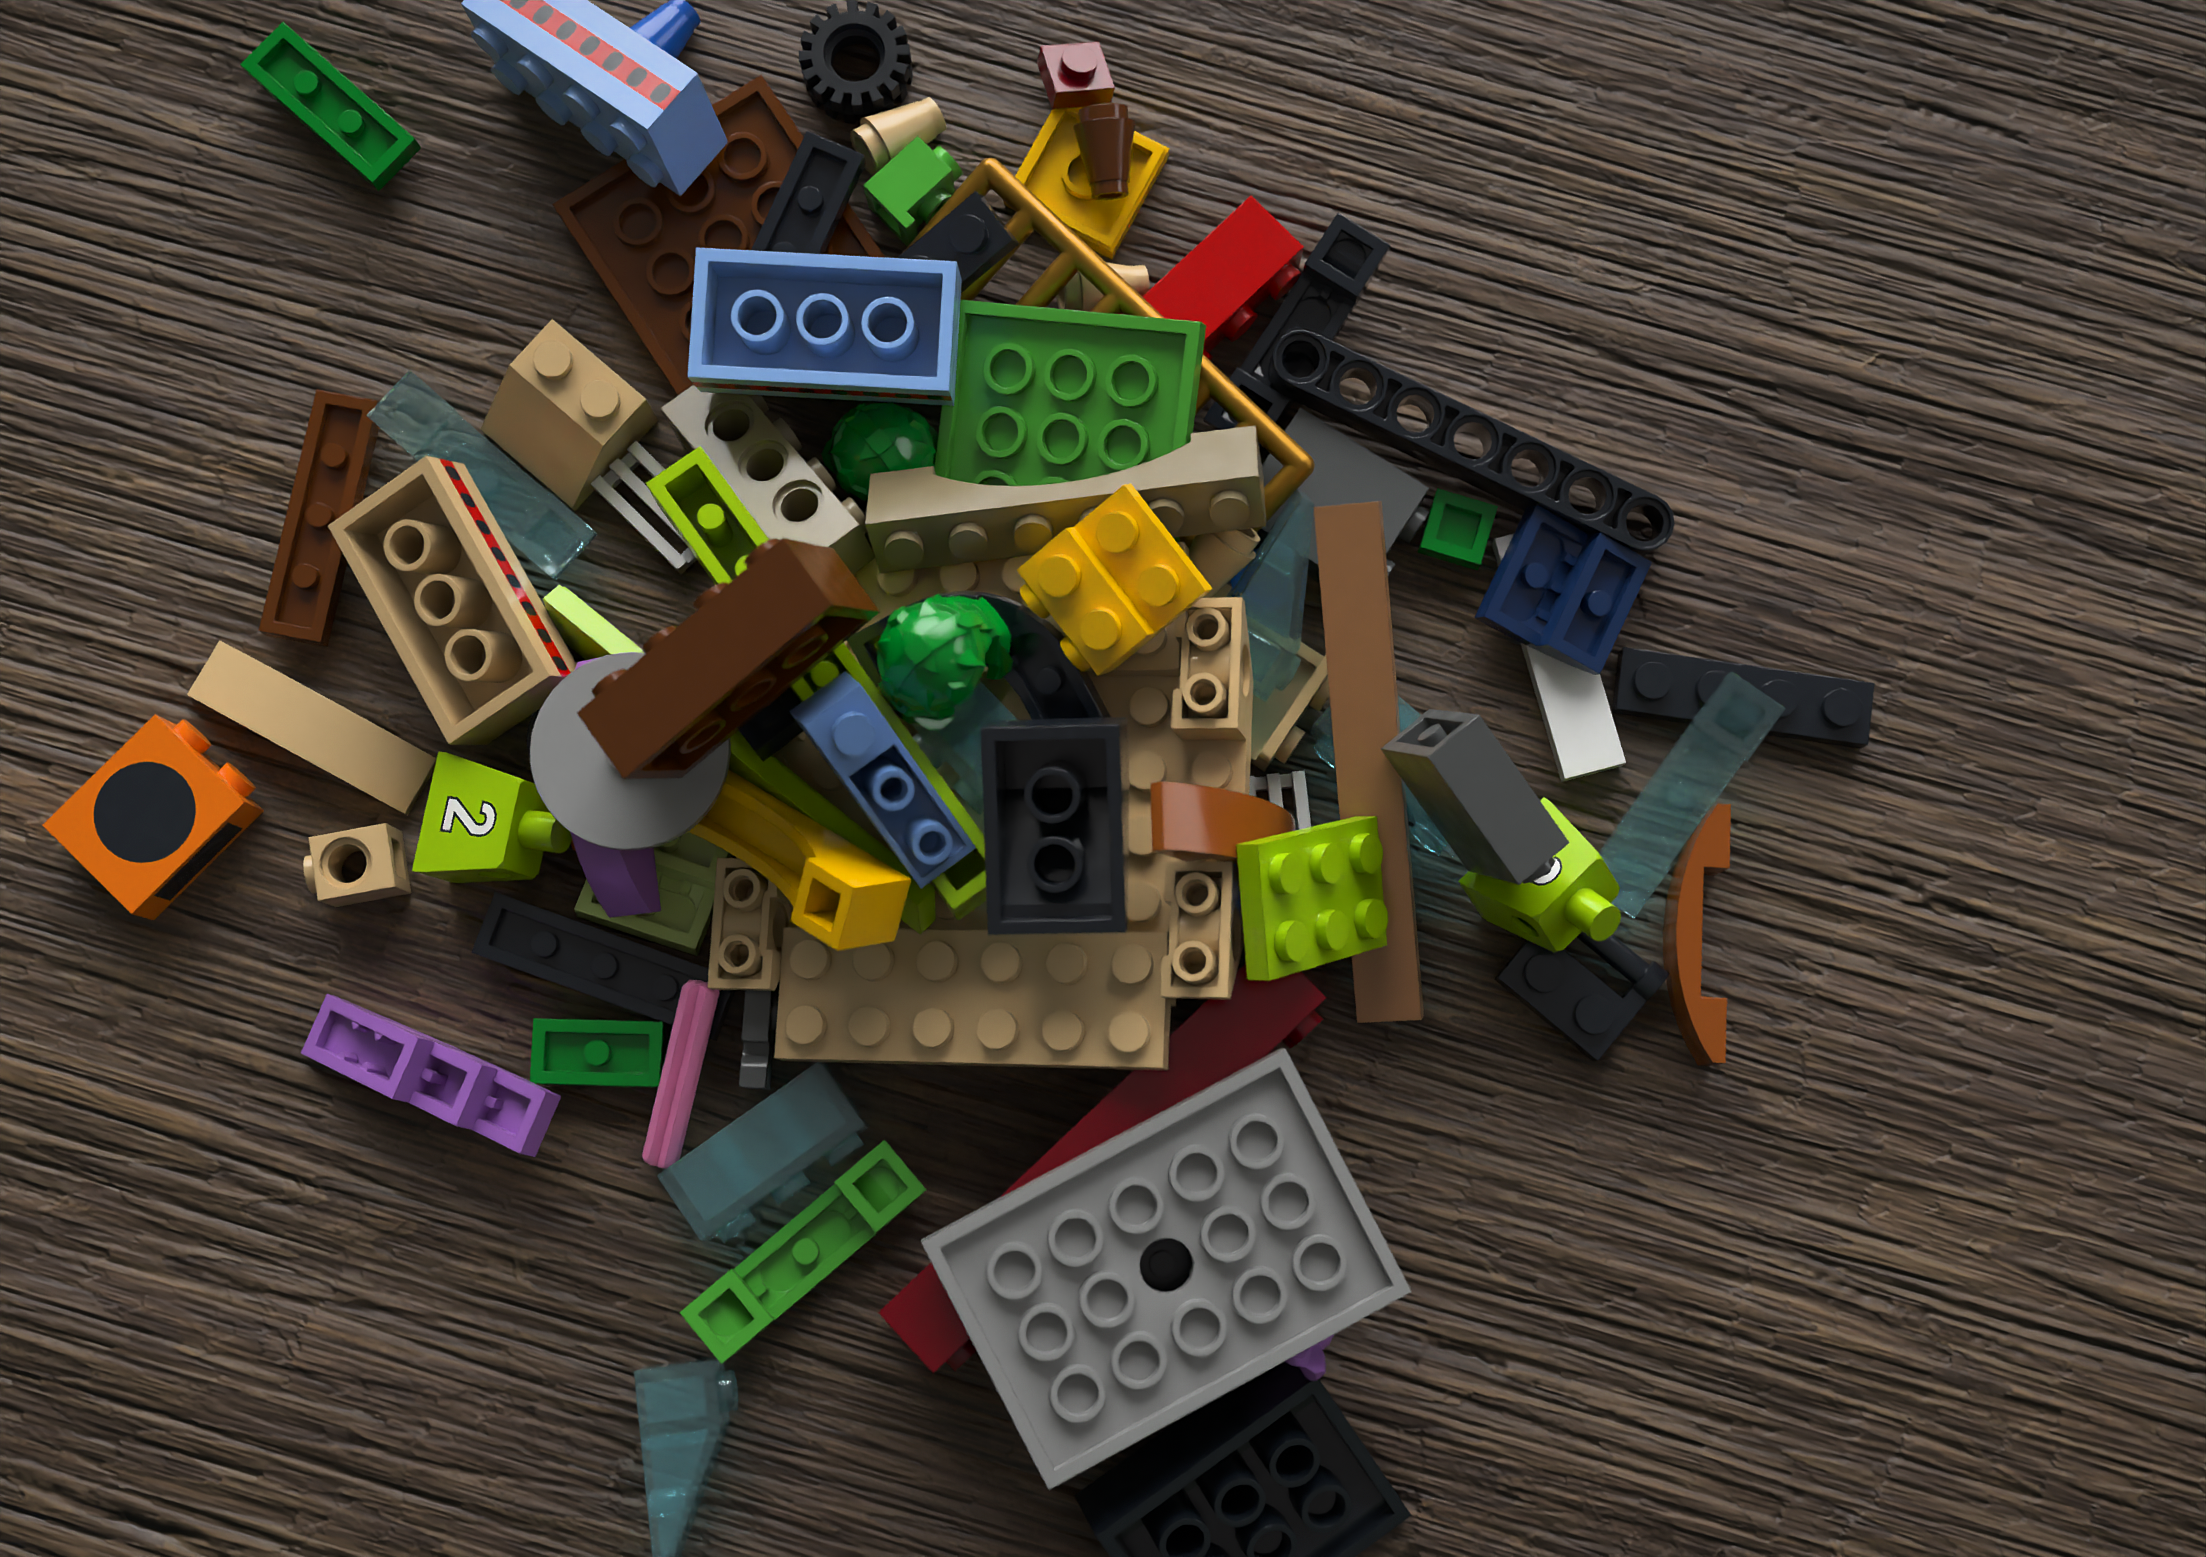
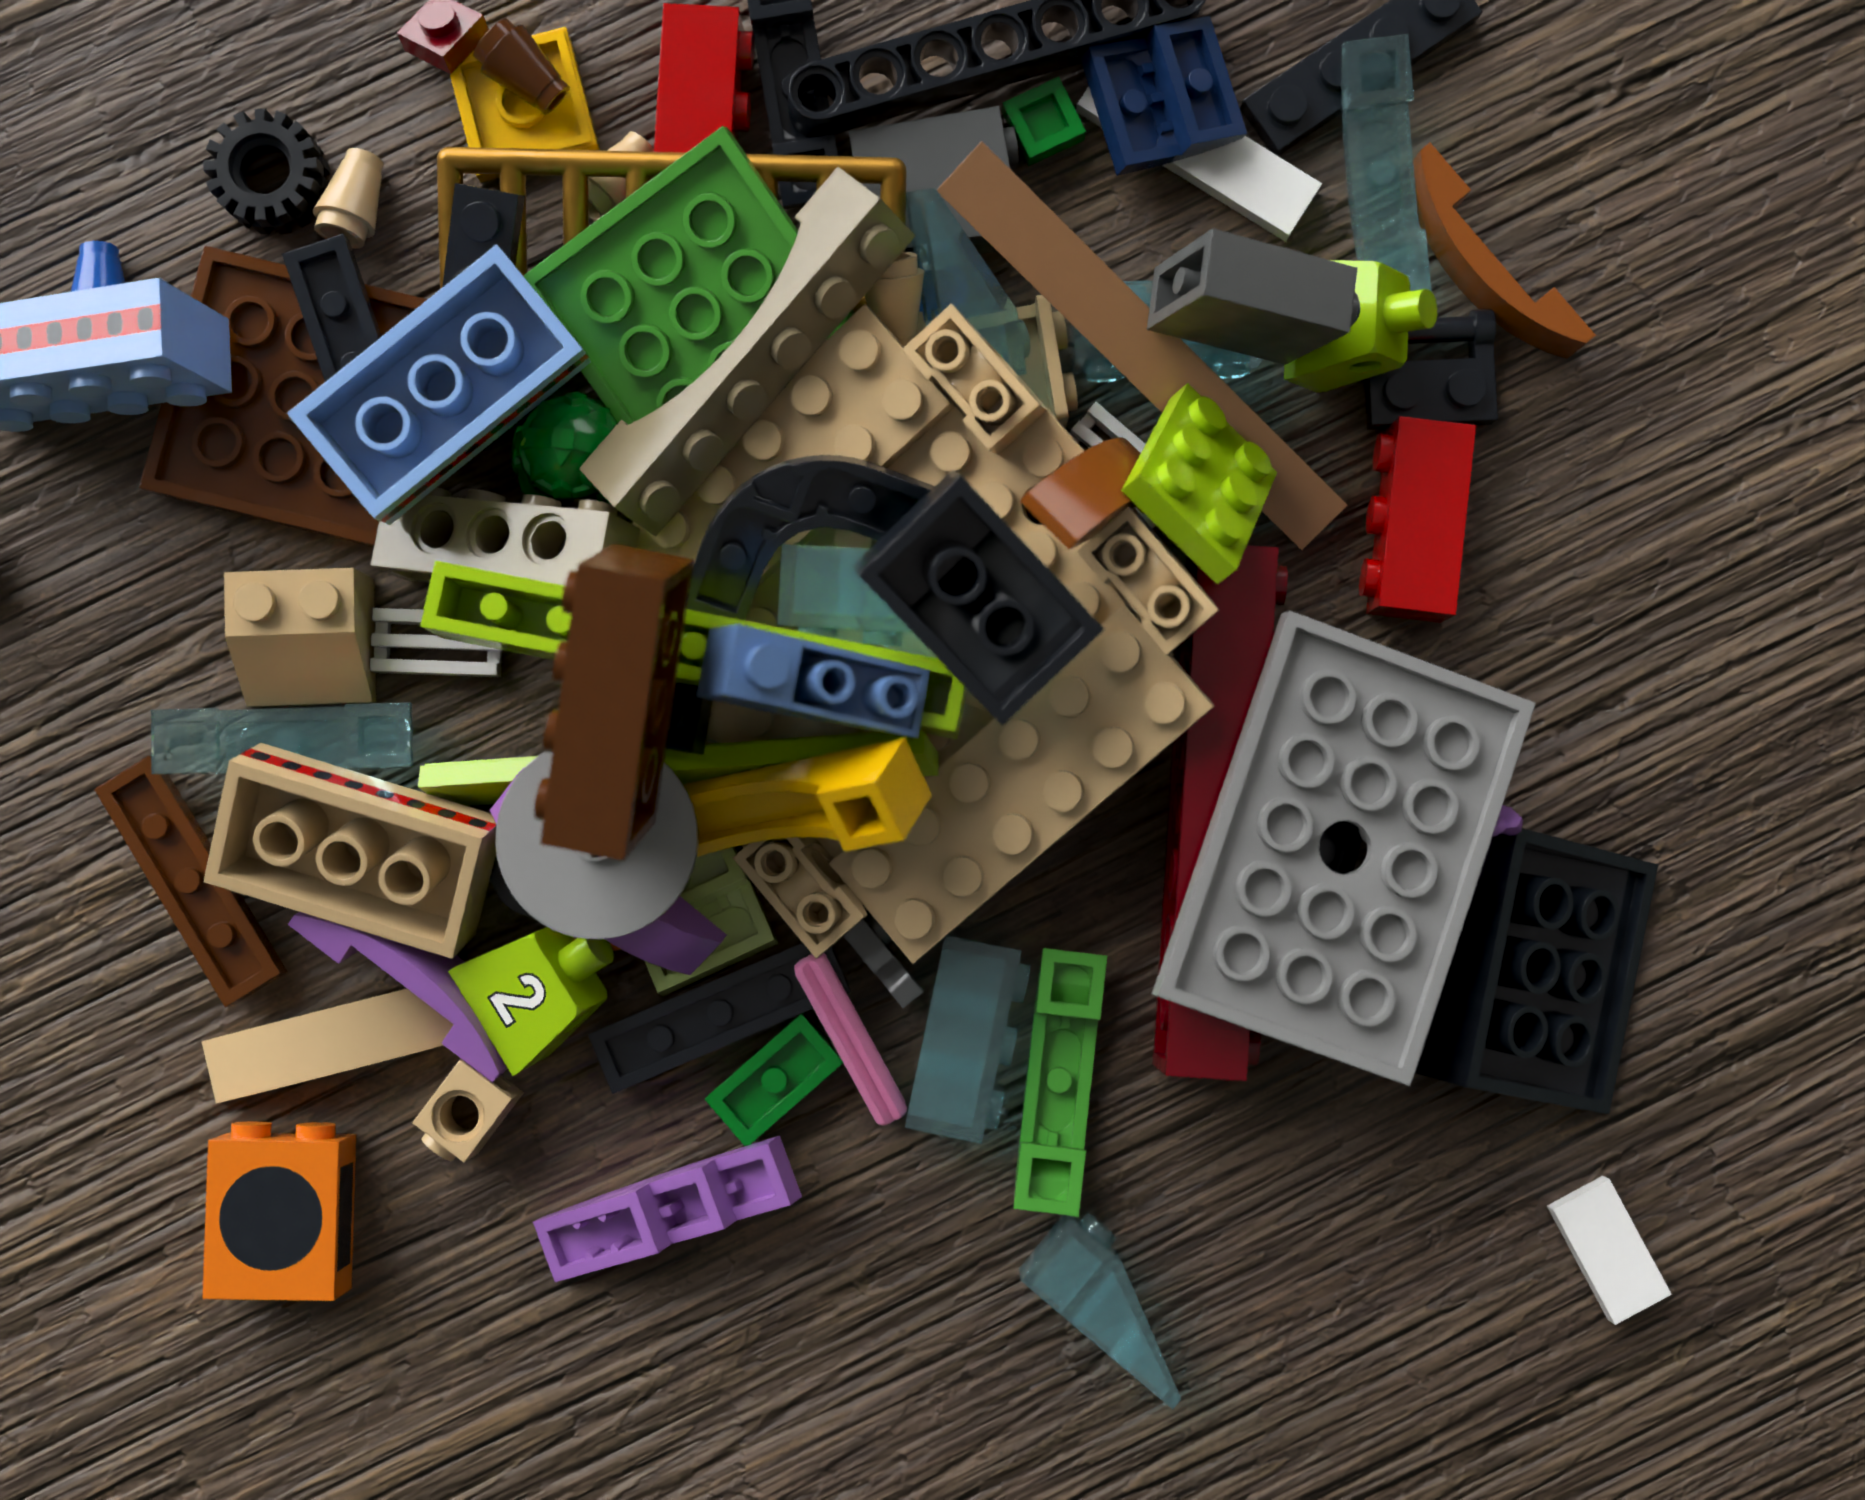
camera: 40 degrees left, 5 degrees up
bright green brick [863,136,963,247] -> none
green helmet [874,594,1013,731] -> none
yellow plate [1017,484,1212,676] -> none
none -> medium lavender slope [288,912,508,1083]
none -> red brick [1359,416,1476,623]

